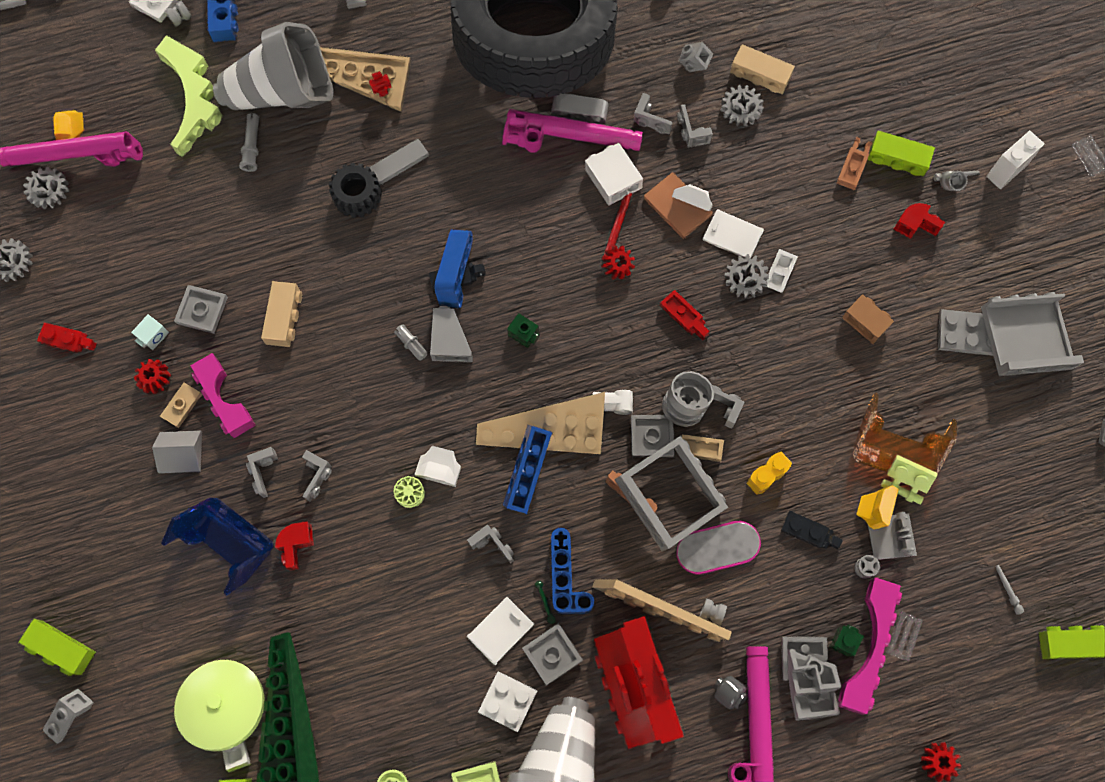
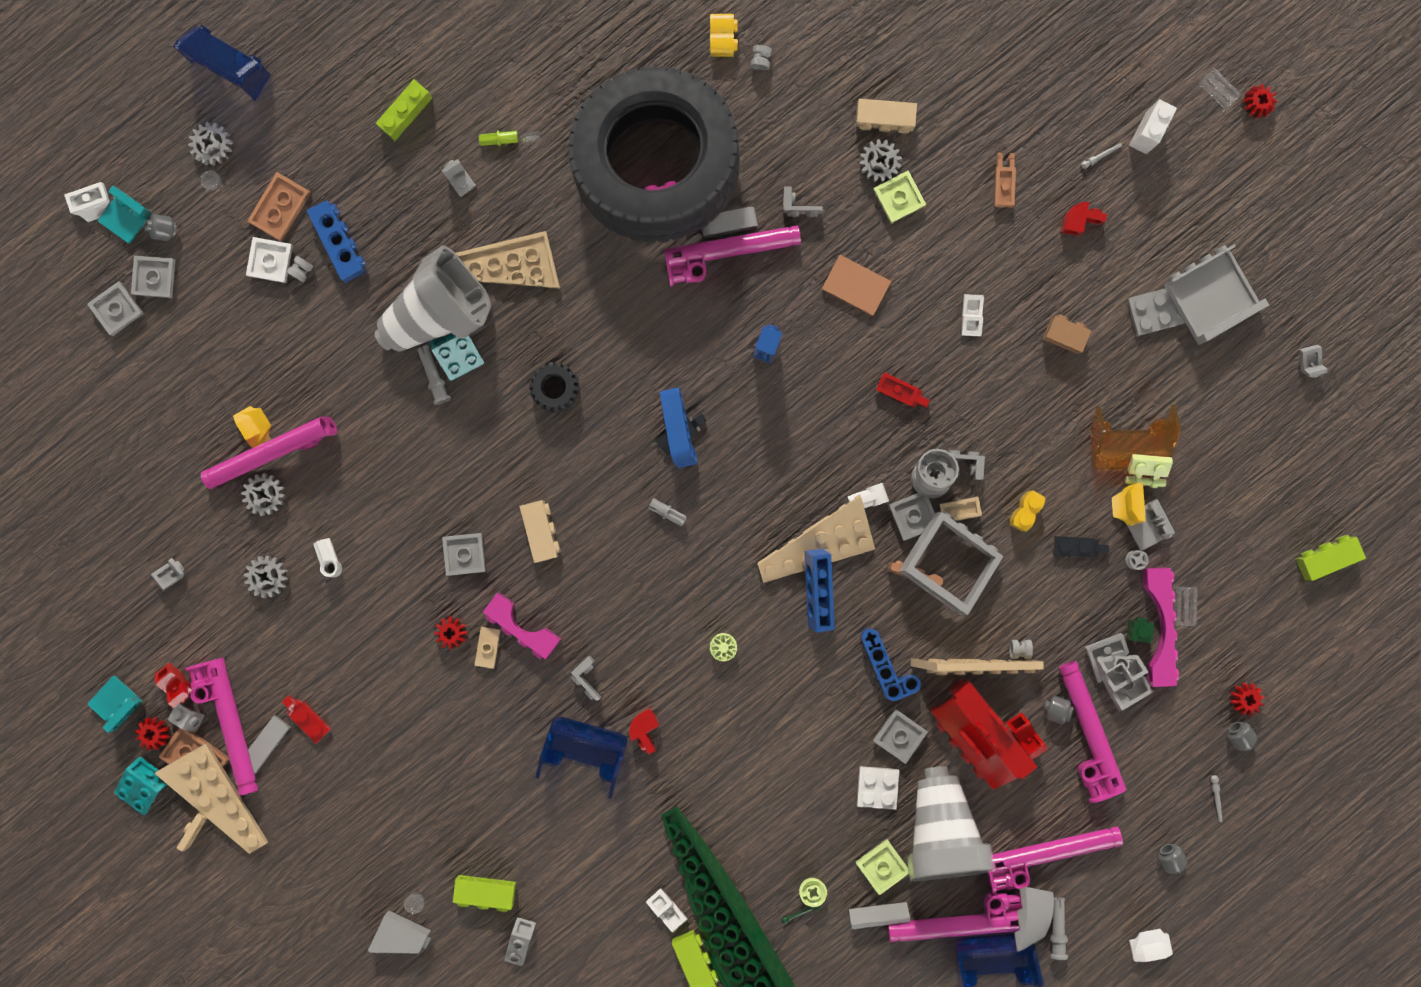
camera: 25 degrees left, 15 degrees up
red hinge [37,323,97,353] -> none
light aqua brick [131,315,169,350] -> none
light grey slope [152,431,202,474] -> none
yellowish green arch [155,36,223,157] -> none
yellowish green dish [174,660,265,751] -> none
light grey bracket [302,450,332,502] -> none
red gear [369,71,392,97] -> none
light grey tile [370,139,429,185] -> none
white slope [415,446,461,487] -> none
light grey slope [430,306,473,362] -> none
light grey bracket [467,524,514,564] -> none
white container [467,597,534,665] -> none
dark green brick [507,313,540,348] -> none
dark green hinge [535,581,556,624] -> none
white brick [585,143,643,206] -> none
red gear [601,245,635,280] -> none
red bar [603,193,632,256] -> none
white slope [672,185,713,211] -> none
flat silver tile [676,521,761,575] -> none
light grey bracket [677,104,713,148] -> none
light grey brick [679,42,713,72] -> none
white container [703,209,764,259] -> none
light grey gear [725,254,769,298] -> none
lime brick [867,131,935,177] -> none
light grey wheel [940,171,968,191] -> none
light grey piece [995,565,1024,614] -> none
none -> white piece [313,538,342,578]
none -> teal bracket [429,333,484,381]
none -> blue brick [753,324,782,364]
none -> yellowish green plate [873,171,926,224]
none -> red brick [1006,712,1048,760]

